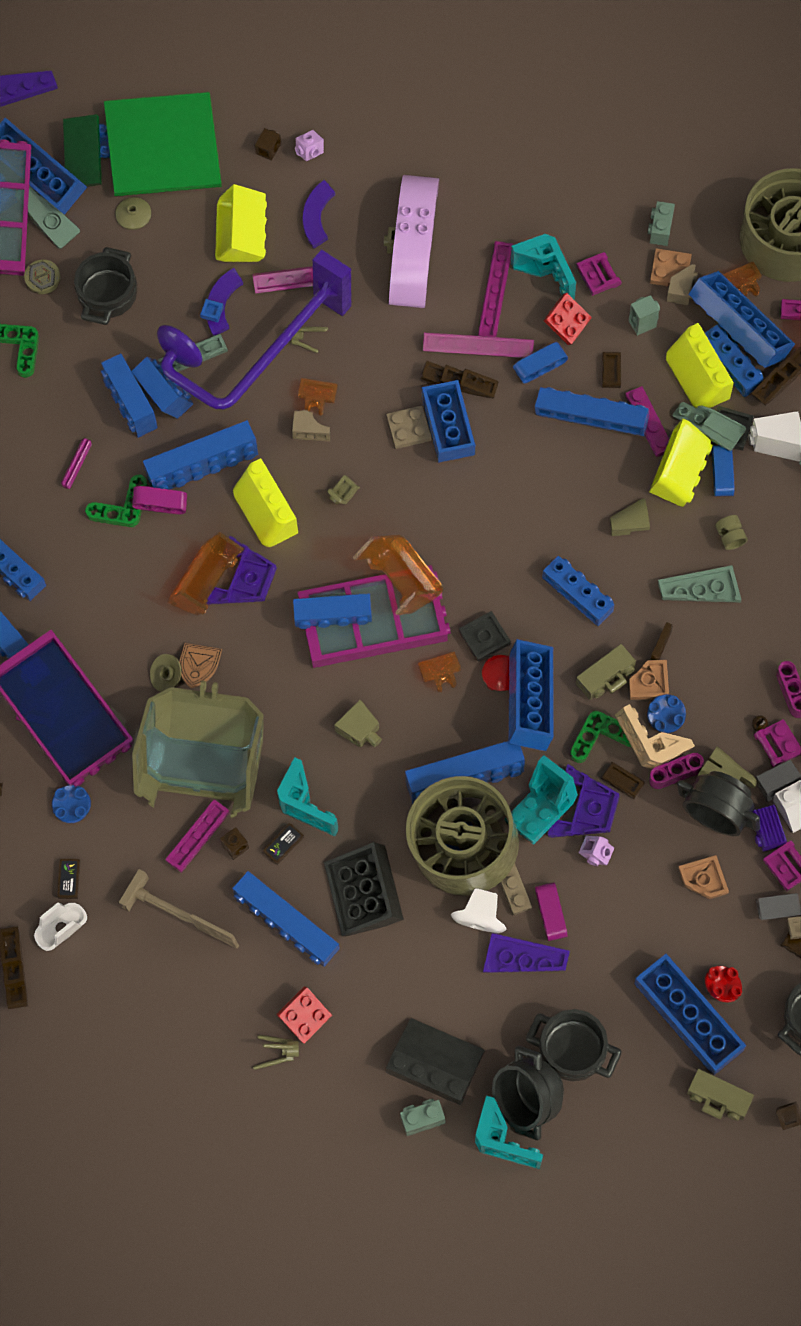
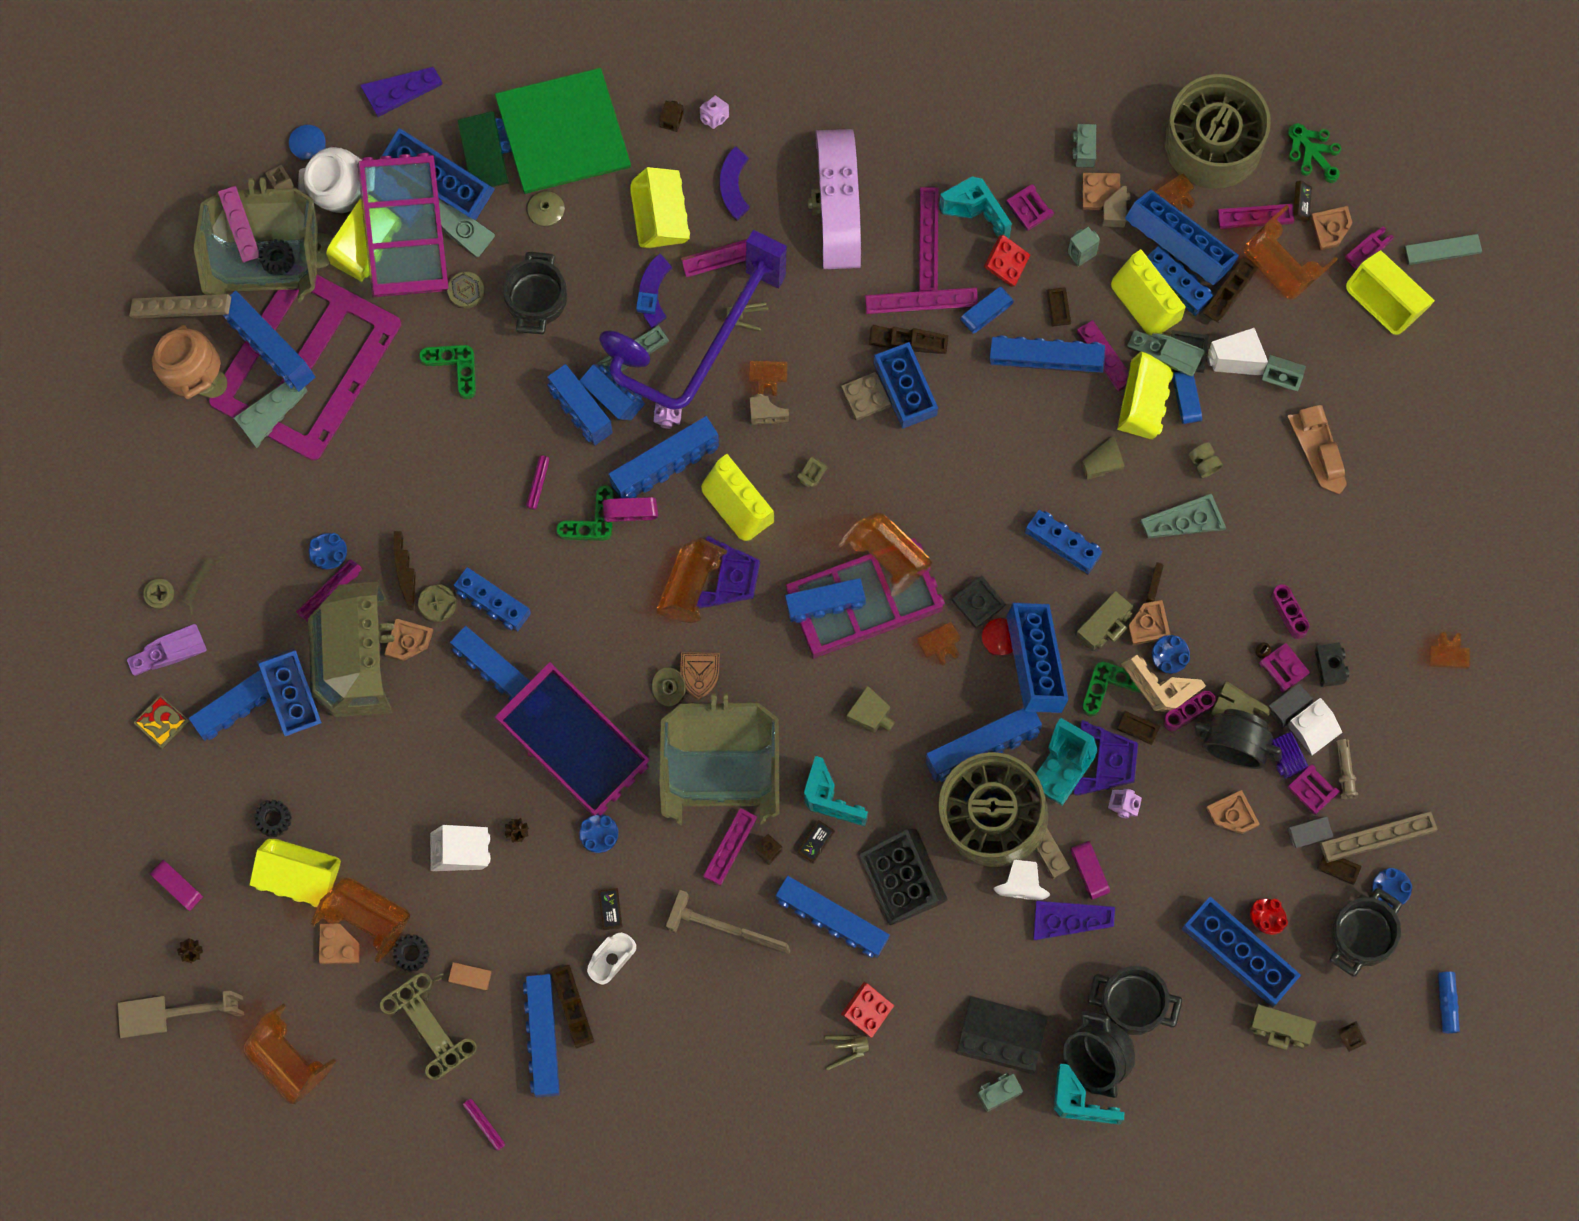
camera: 10 degrees left, 5 degrees up
none -> lavender brick [654,403,682,429]

